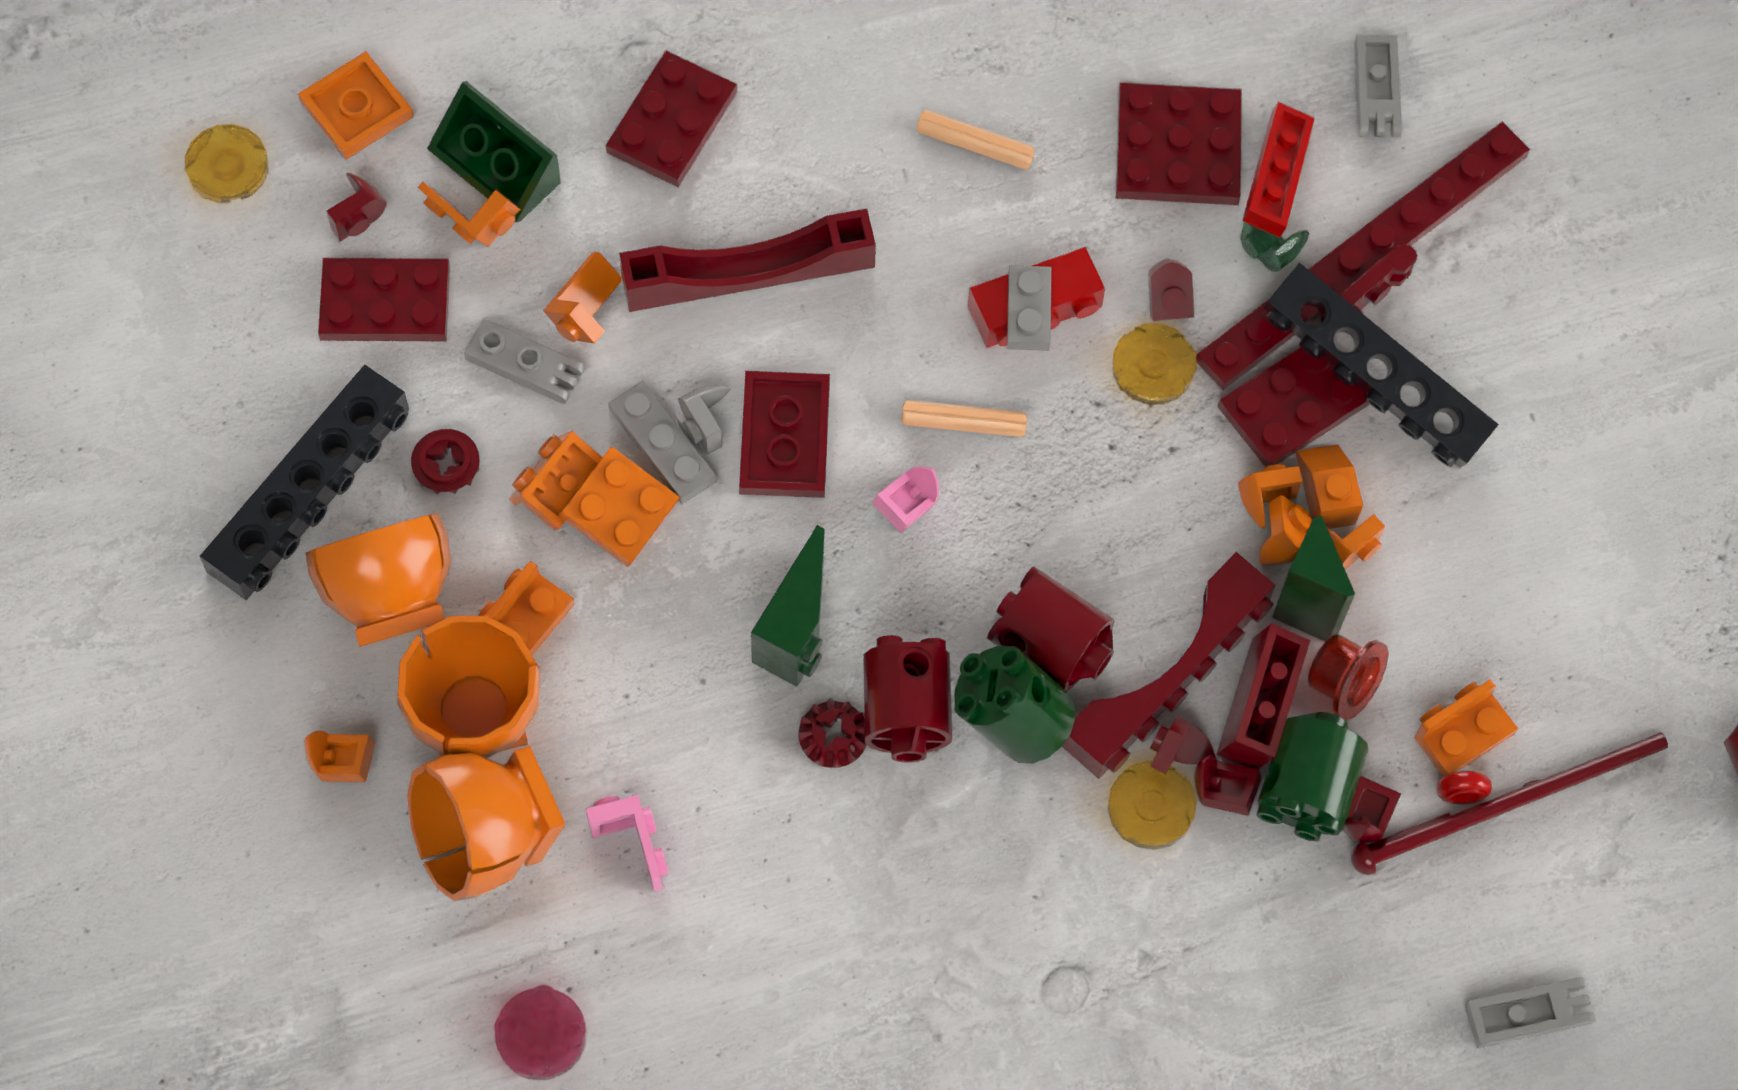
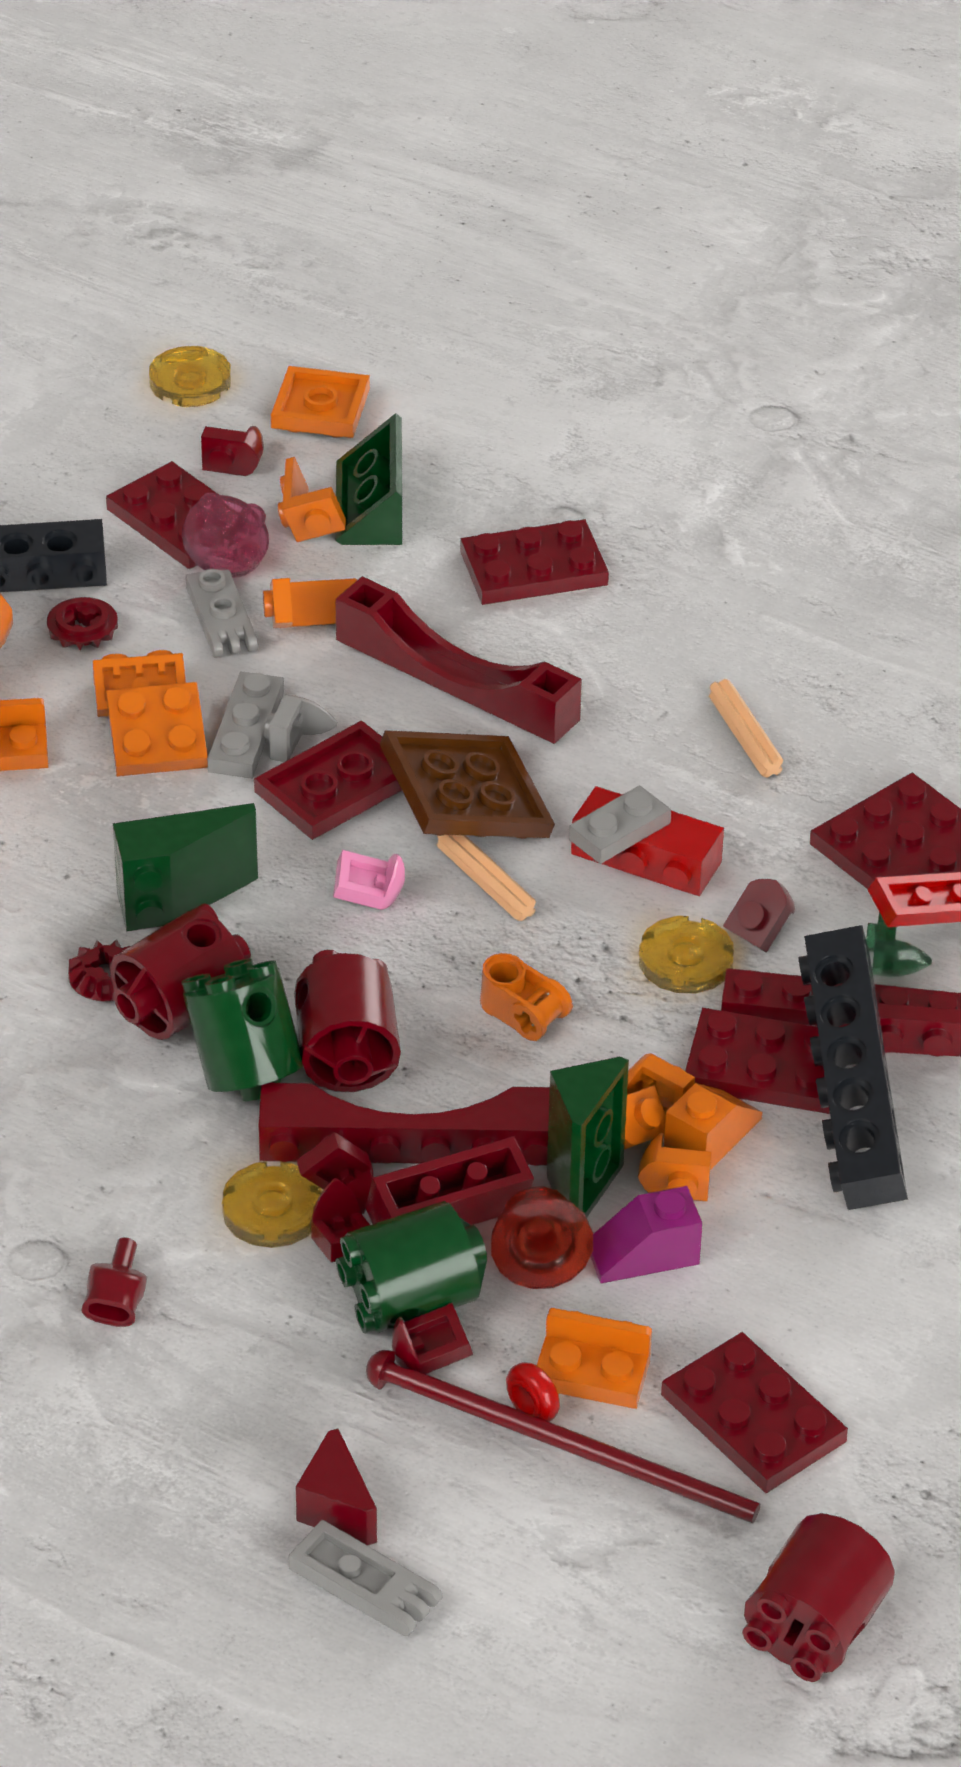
camera: 50 degrees right, 25 degrees down
none -> dark red piece [81,1237,147,1327]
none -> clear pink tile [182,493,269,578]
none -> dark red slope [296,1428,377,1546]
none -> reddish brown plate [380,730,555,839]
none -> orange piece [480,953,573,1041]
none -> magenta slope [586,1186,702,1284]
none -> dark red plate [661,1332,848,1493]

